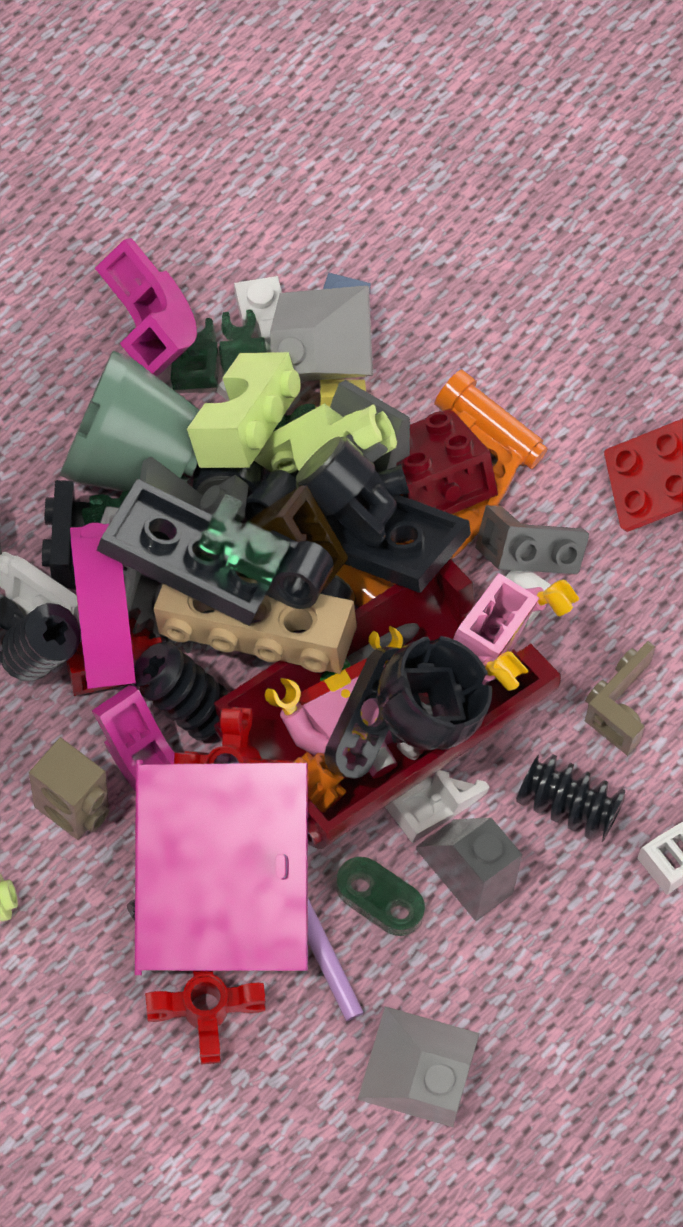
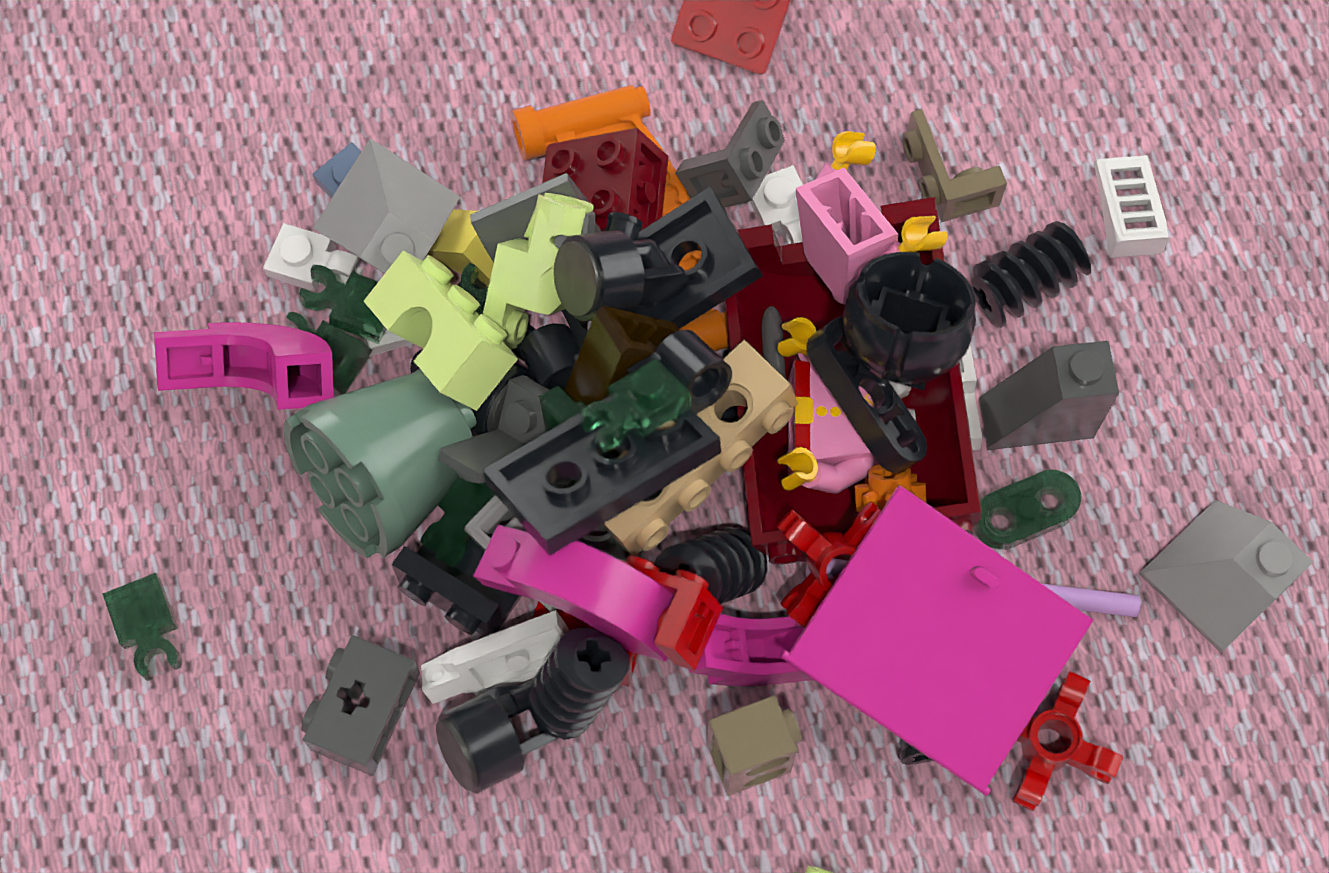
camera: 55 degrees left, 5 degrees up
none -> red bracket [617,555,723,671]

